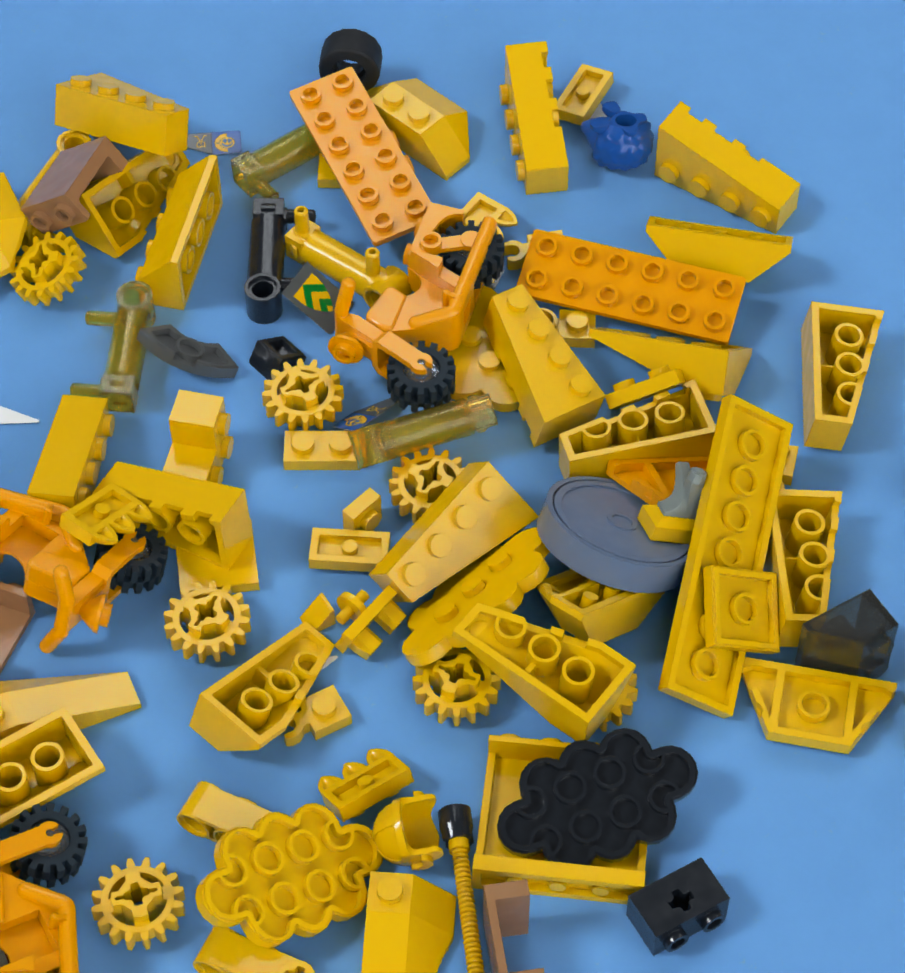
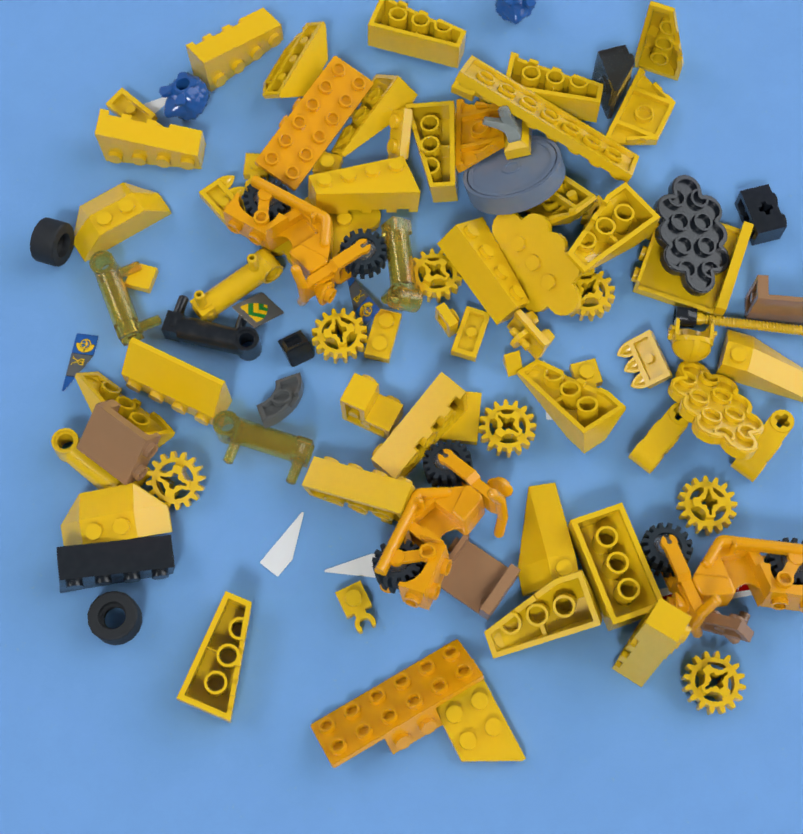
camera: 75 degrees left, 15 degrees up
yellow wedge [55,72,189,157] -> none
yellow plate [59,482,152,547] -> none
light orange bracket [289,67,431,247] -> none
yellow tile [703,565,780,654] -> none

